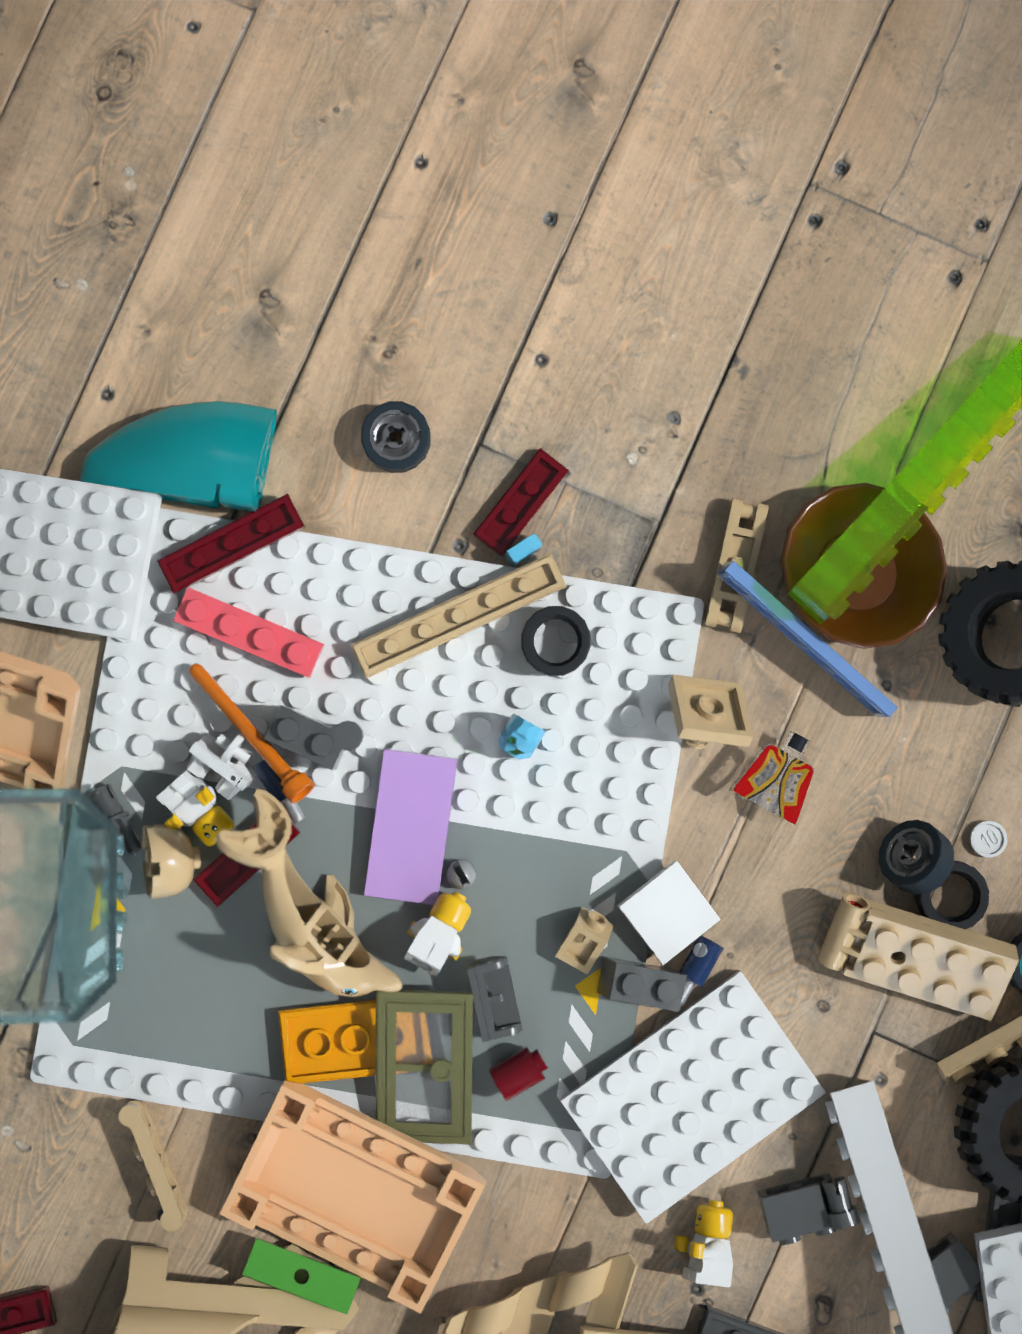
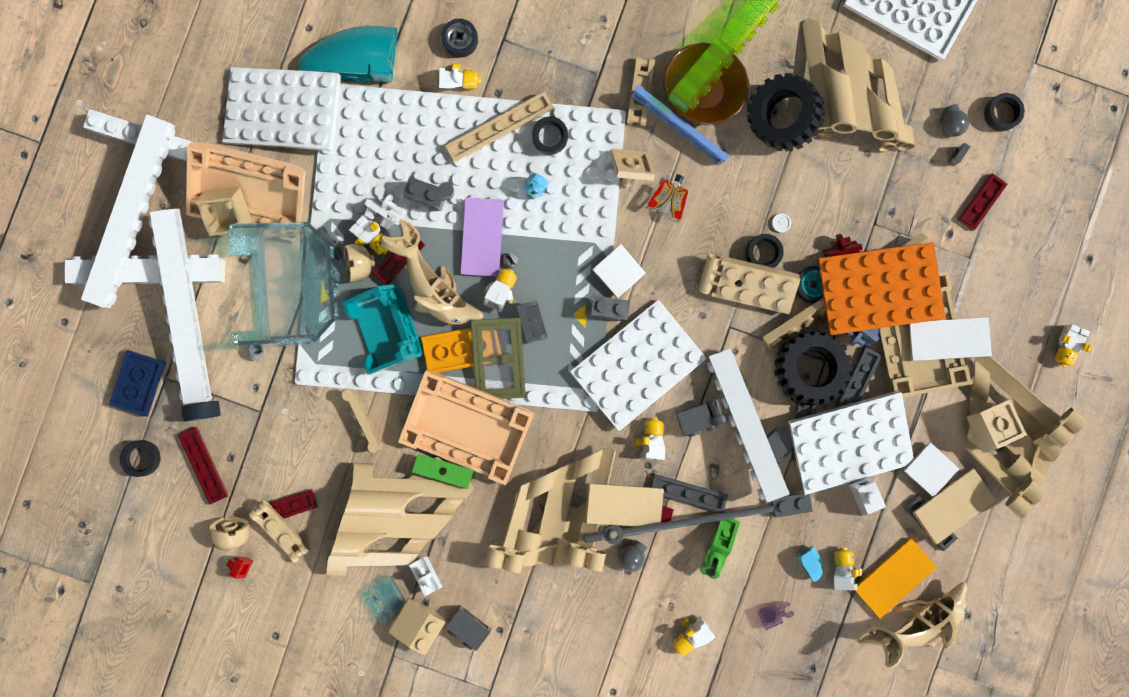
camera: 10 degrees left, 0 degrees up
dark red tile [157,493,305,594] -> none
coral plate [173,587,325,678] -> none
orange piece [189,663,315,804] -> none
dark blue piece [253,760,305,824] -> none
dark red tile [473,448,569,557] -> none
dark red brick [488,1046,548,1101] -> none
medium azure tile [505,533,543,567] -> none
tan bracket [555,907,613,974] -> none
dark blue piece [679,935,724,1005] -> none
wheel [878,820,954,895] -> none
none -> teal windscreen [342,285,422,375]
none -> piece [439,64,481,89]

